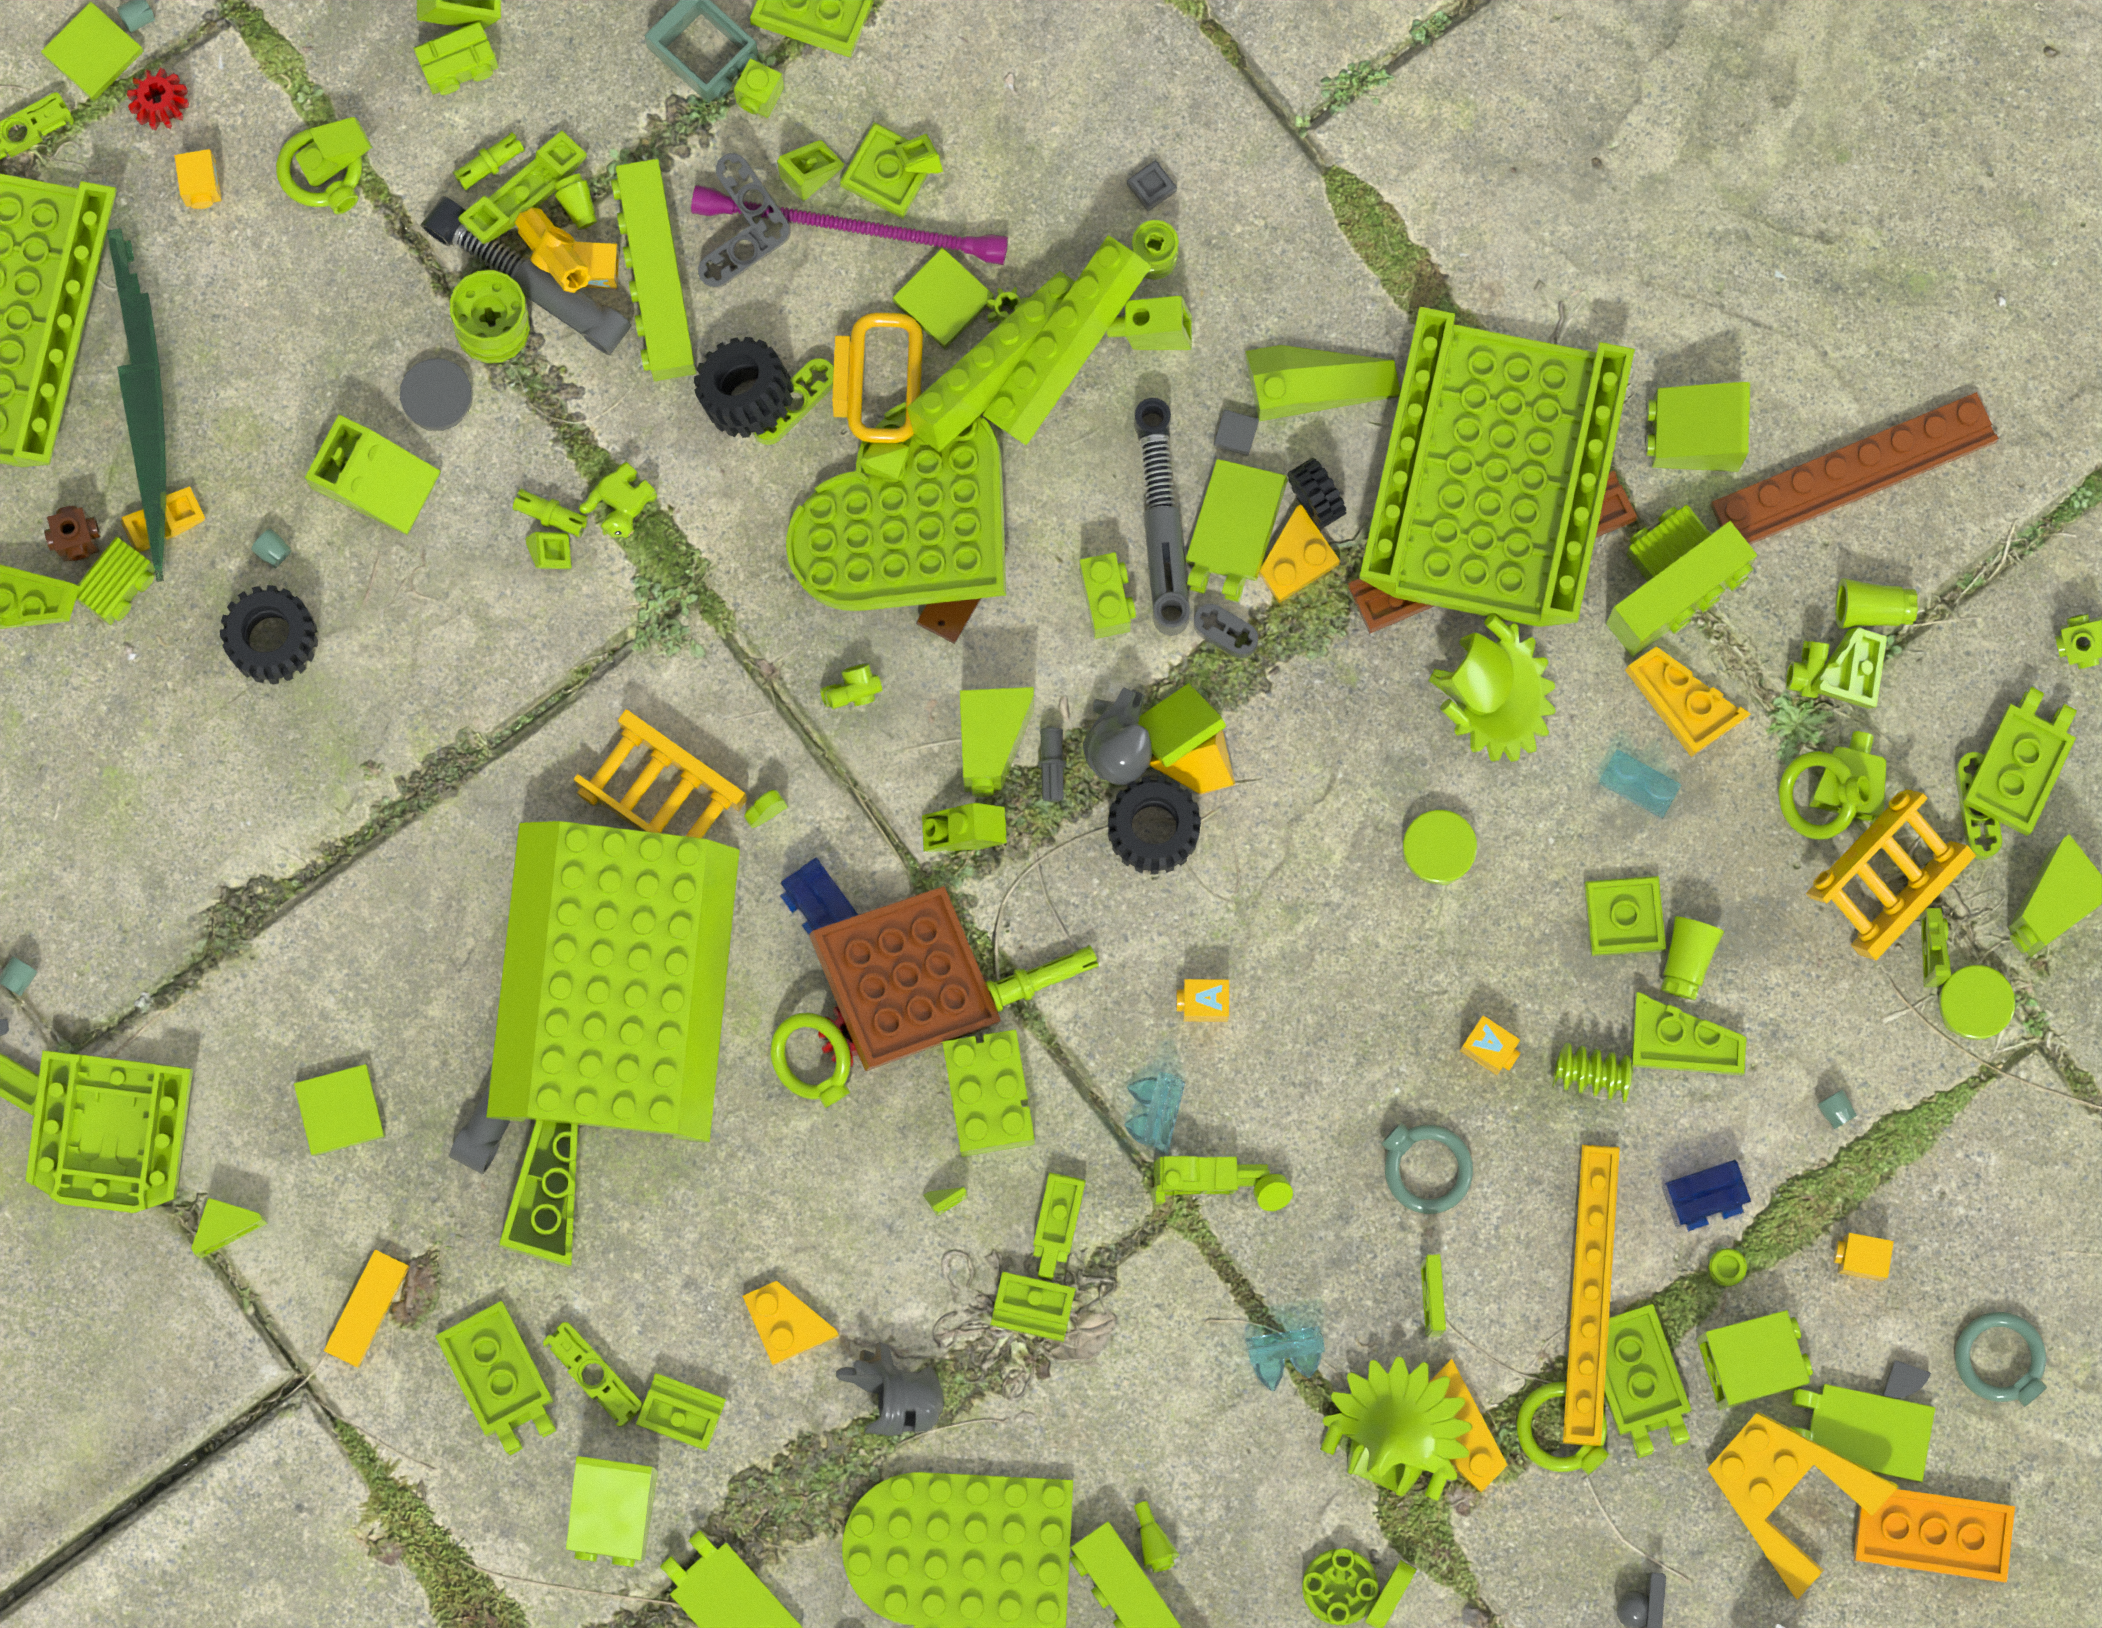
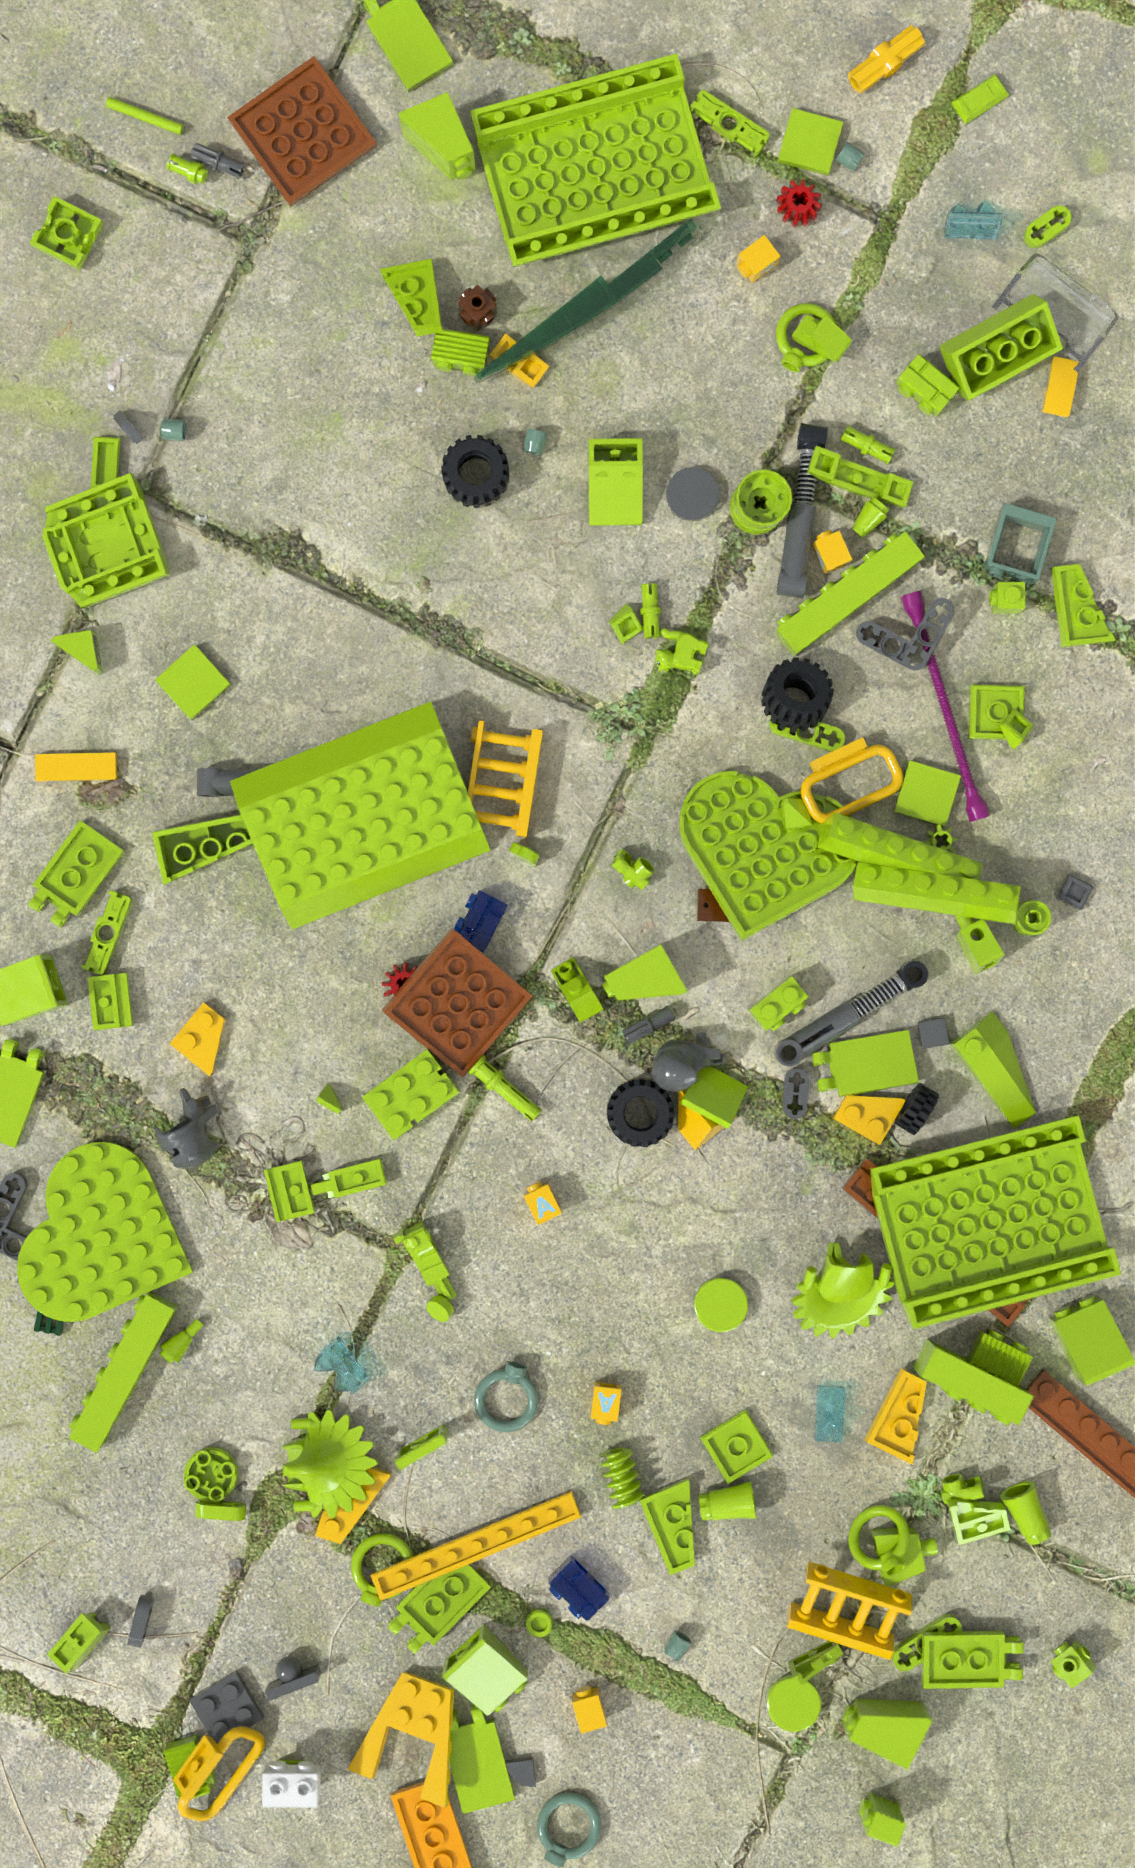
camera: 60 degrees right, 10 degrees up
yellow piece [515,207,591,293] -> none
lime piece [770,1012,851,1108] -> none
lime slope [777,139,845,202] -> none
clear light blue tile [1125,1072,1186,1154] -> none

